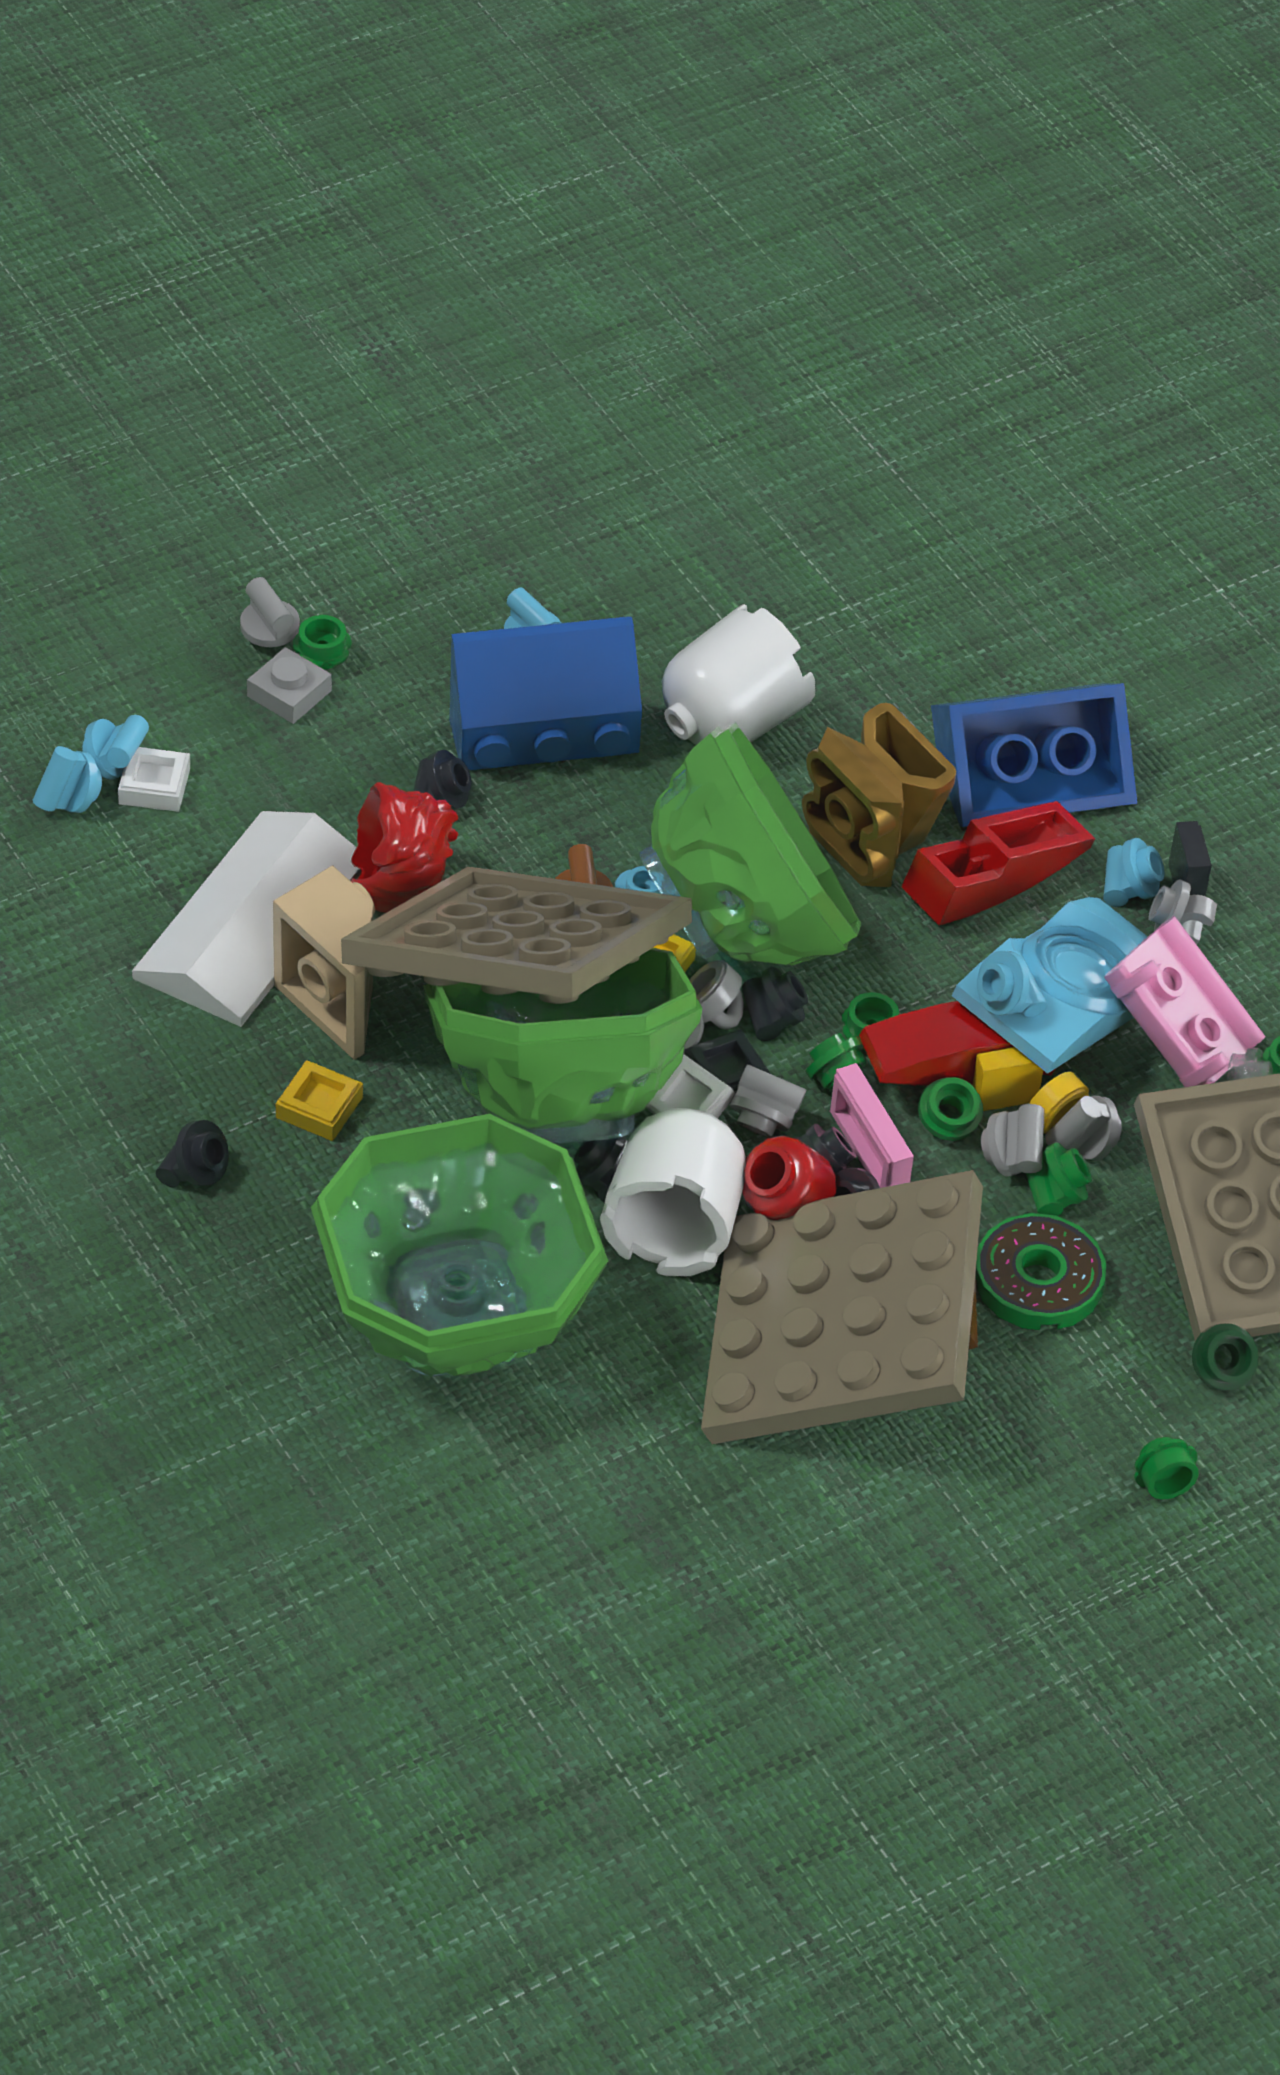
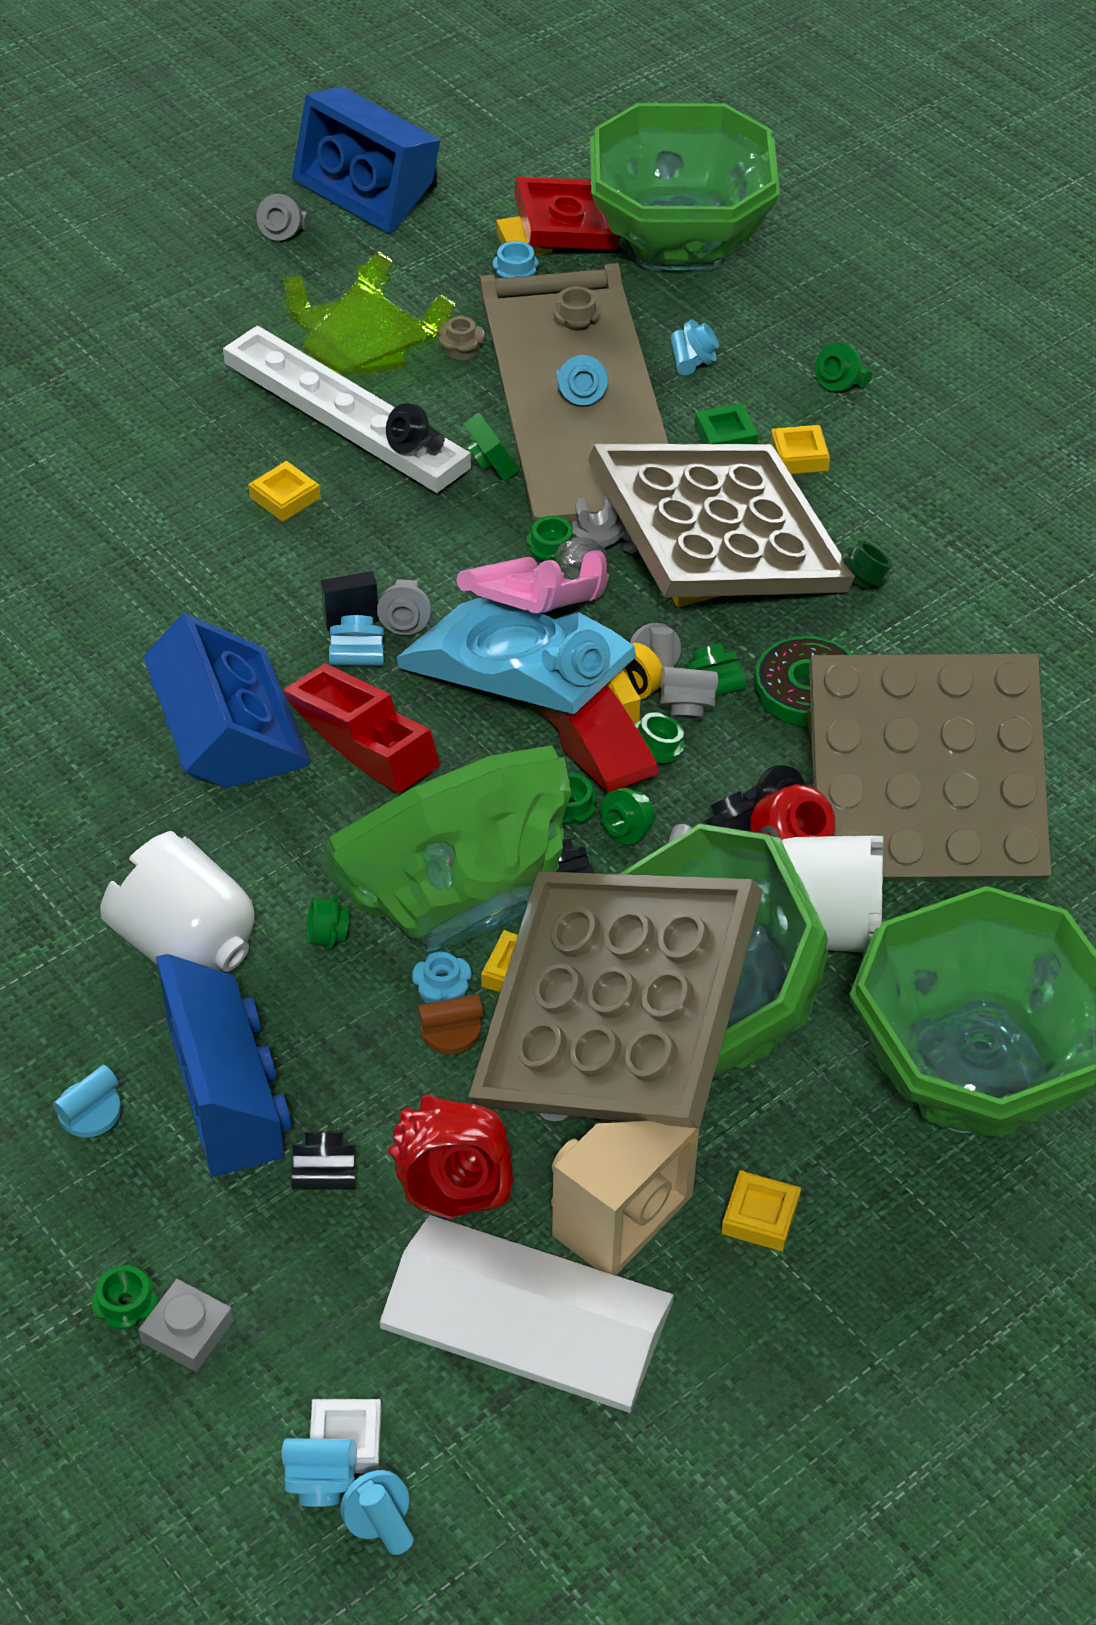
camera: 95 degrees left, 0 degrees up
black plate [156,1120,229,1187] -> none
light grey plate [240,577,300,647] -> none
pearl gold piece [802,703,956,887] -> none
bright pink tile [830,1063,914,1188] -> none
green plate [1134,1437,1199,1500] -> none

